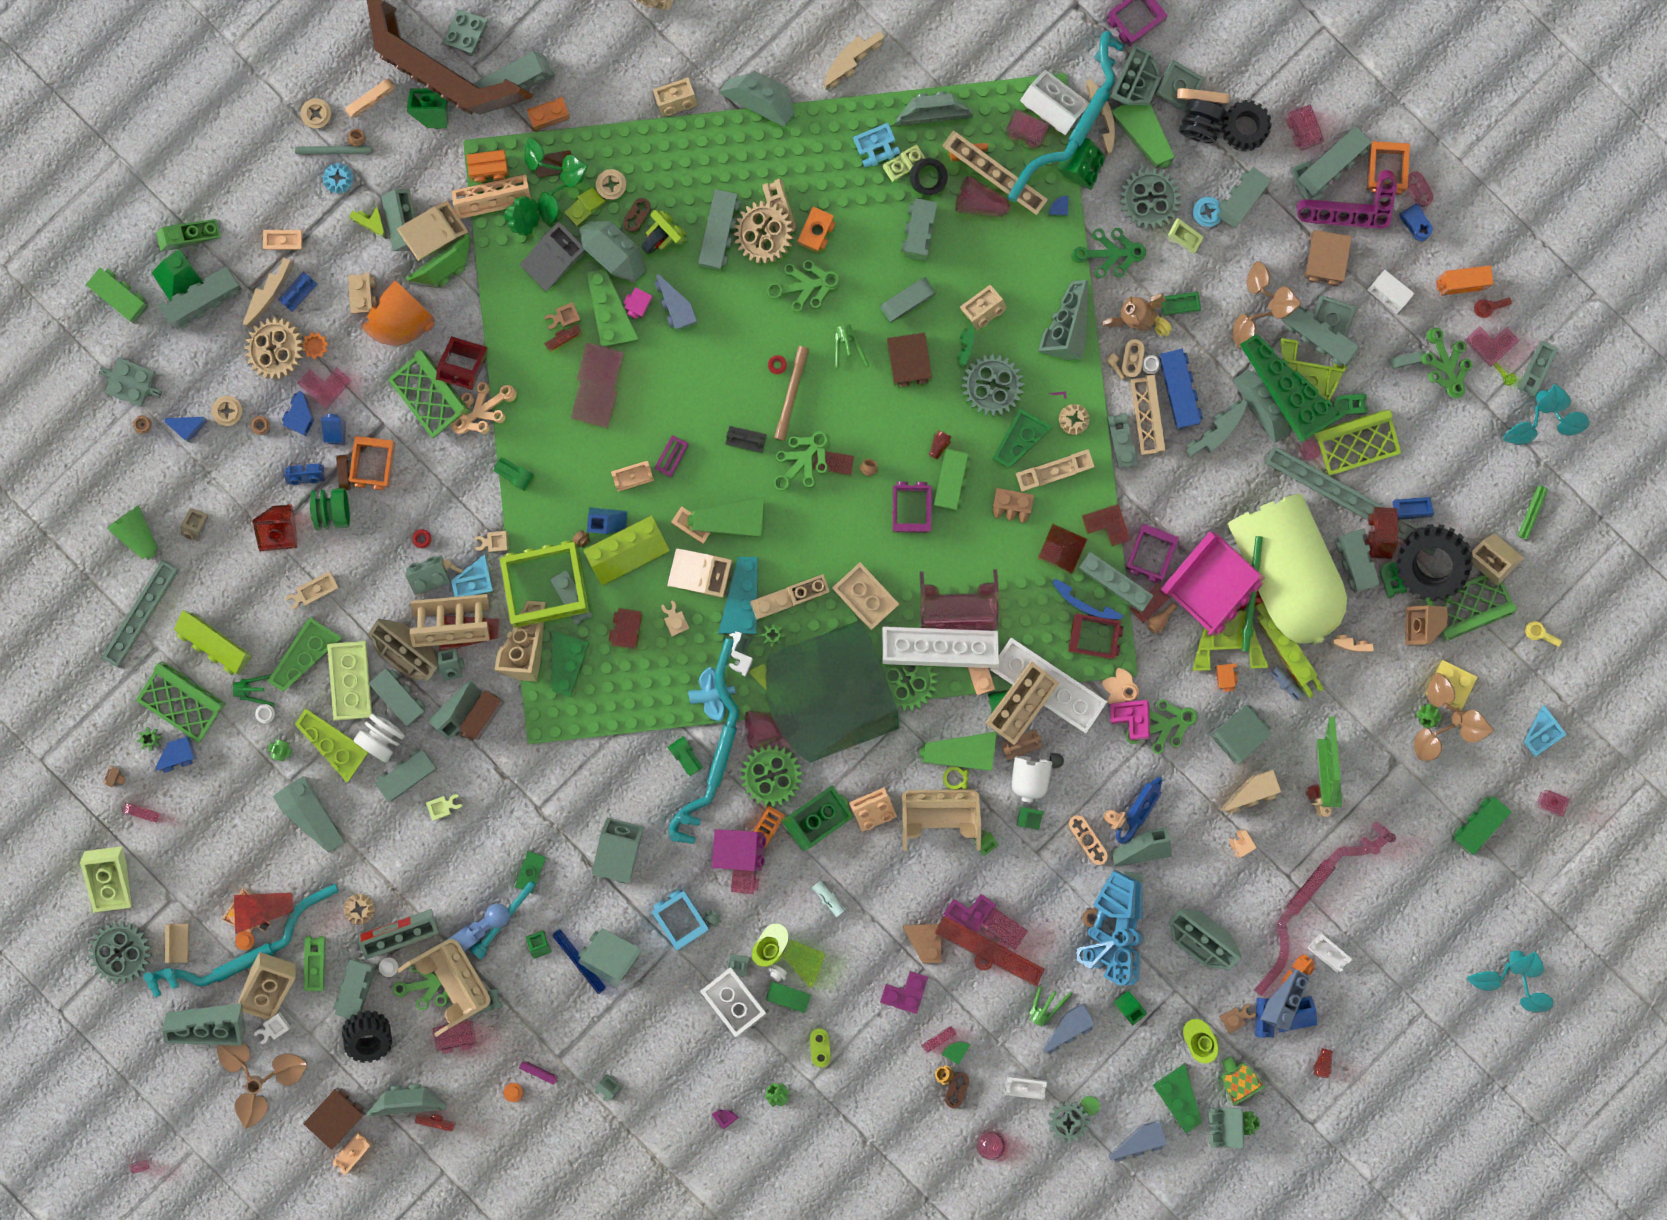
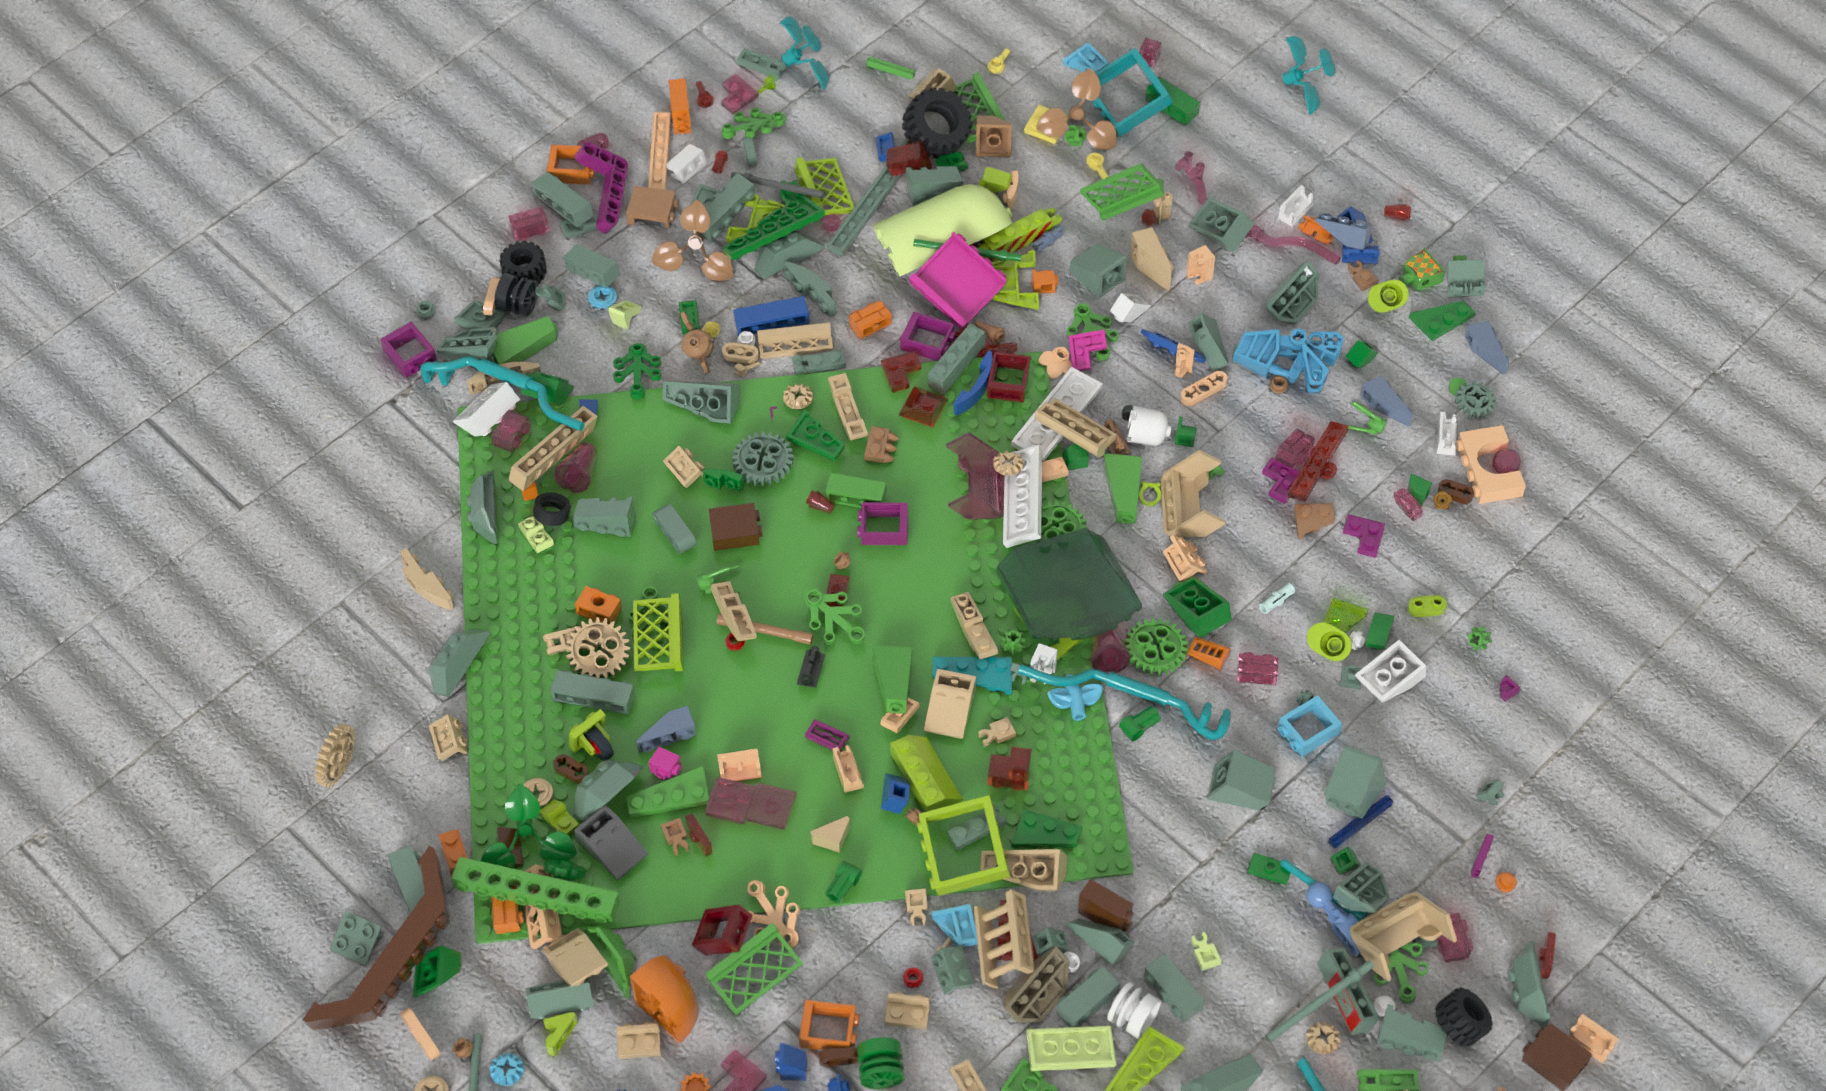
camera: 90 degrees left, 30 degrees down
magenta panel [712,829,766,871] -> none
tan plate [832,562,899,630] -> none
medium azure plate [853,123,900,168] -> none
sand green gear [1119,168,1181,230] -> none
blue piece [1399,203,1433,242] -> none
none -> sand green plate [416,301,435,318]
none -> bright green brick [451,857,620,924]
none -> sand green plate [536,283,565,311]
none -> lime fence [633,593,683,672]
none -> light nougat tile [648,112,671,190]
none -> tan slope [710,581,757,641]
none -> clear red pin [712,150,729,174]
none -> light nougat hinge [717,748,761,783]
none -> dark grey bar [731,172,825,199]
none -> tan slope [810,816,850,853]
none -> orange brick [849,300,892,339]
none -> tan bracket [885,992,930,1030]
none -> lime slope [978,167,1012,193]
none -> clear red plate [982,343,1017,358]
none -> tan gear [993,450,1024,476]
none -> white plate [1063,952,1080,973]
none -> light yellow plate [1086,153,1109,179]
none -> teal window [1092,48,1173,137]
none -> white slope [1110,293,1151,323]
none -> sand green slope [1189,197,1254,253]
none -> sand green bar [1267,960,1375,1041]
none -> sand green wedge [1333,862,1389,913]
none -> light nougat arch [1456,425,1526,504]

